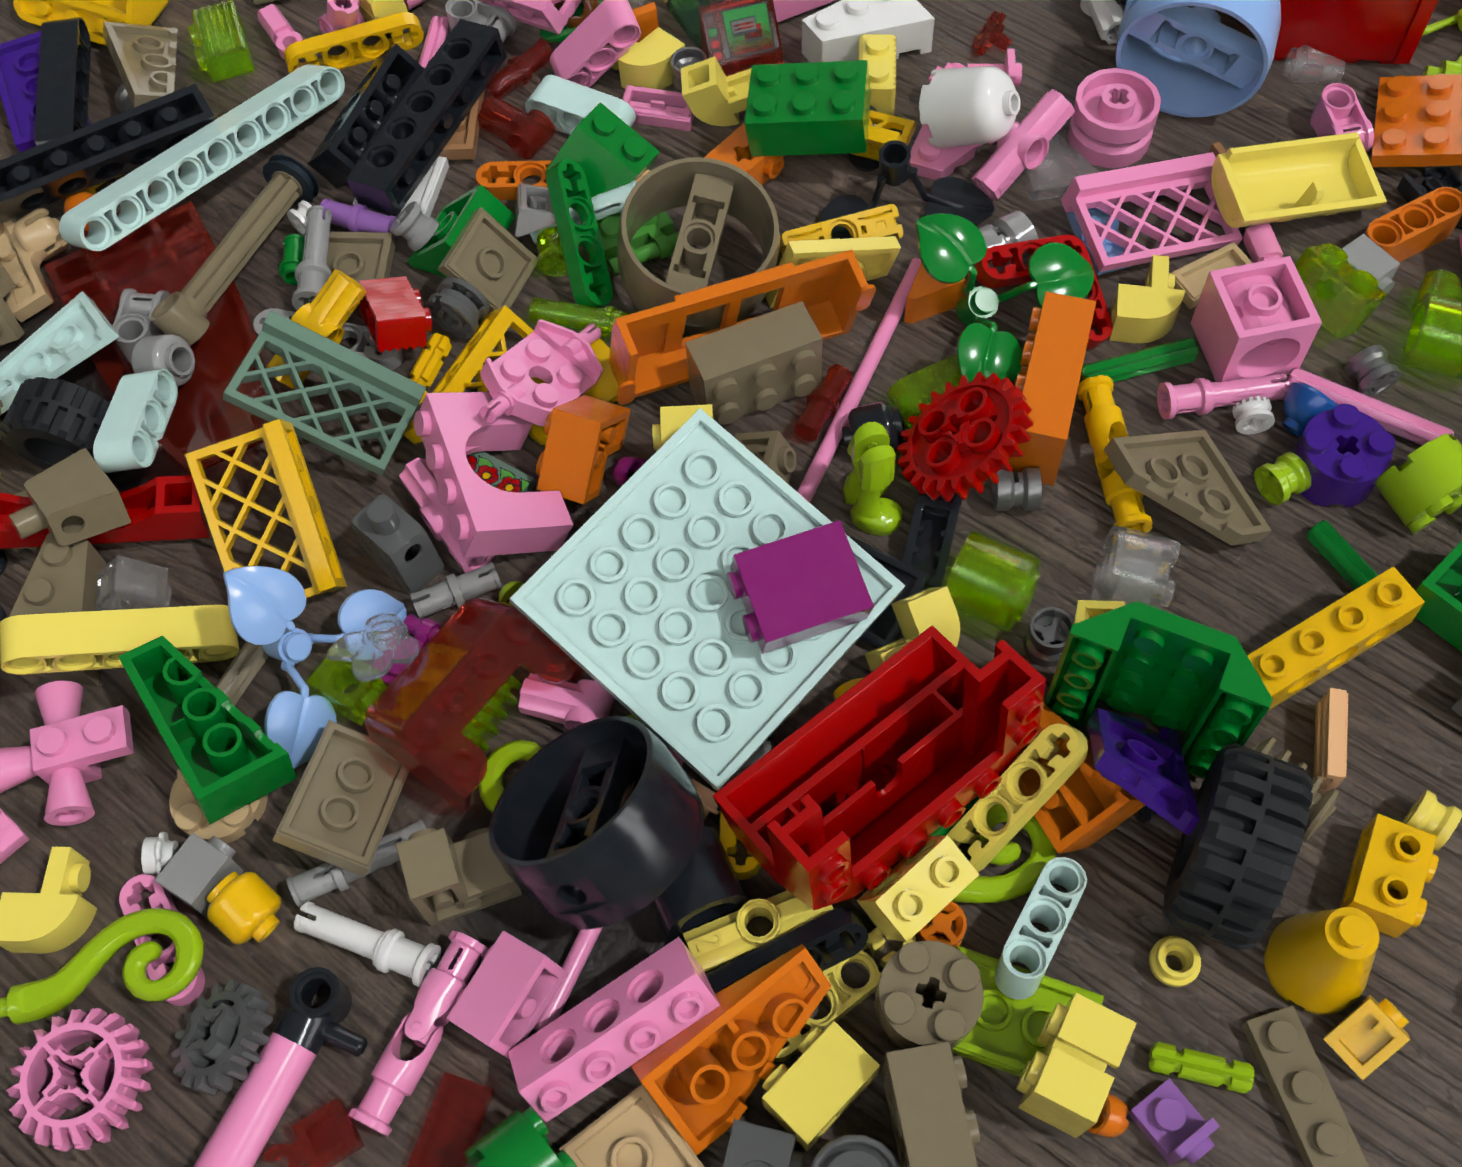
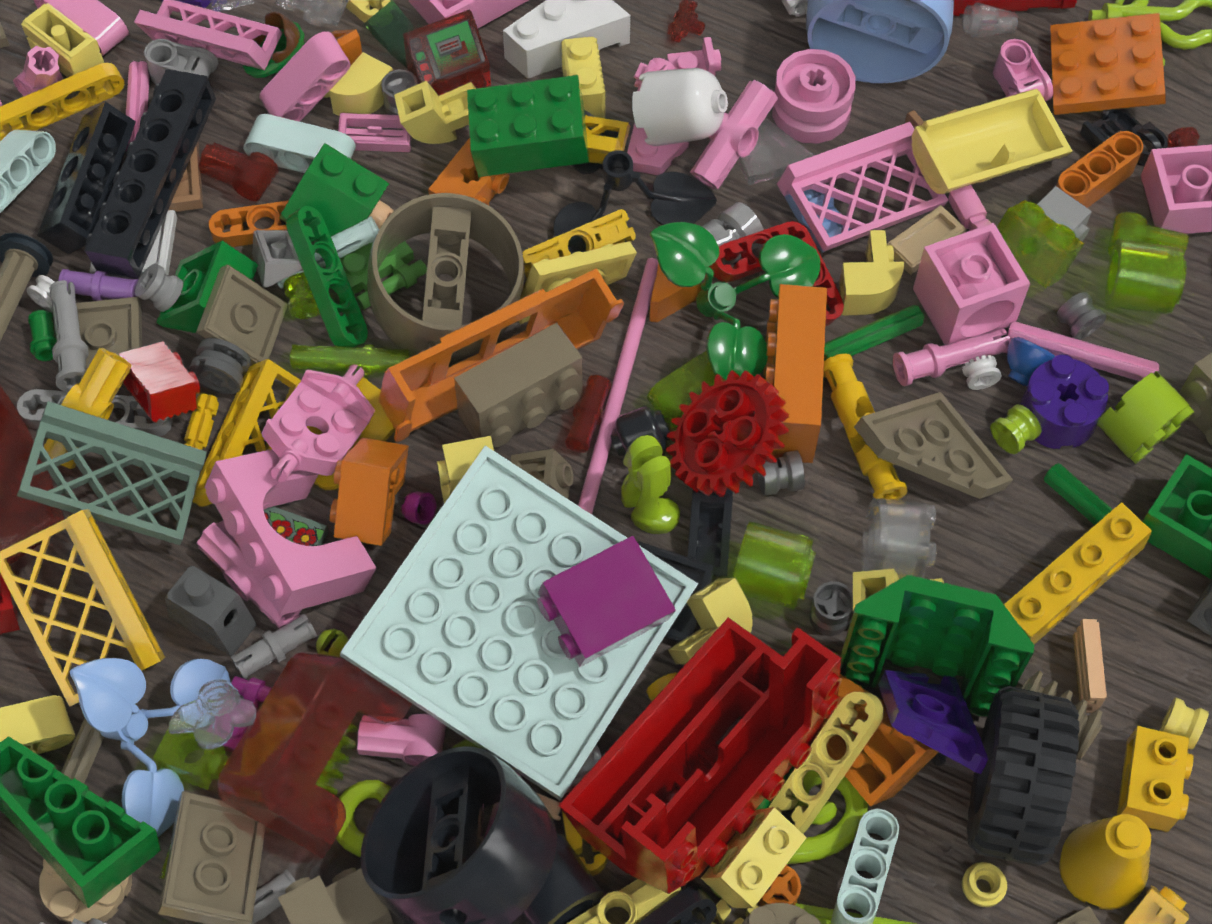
camera: 15 degrees left, 0 degrees up
clear red pin [487,39,553,101] -> none

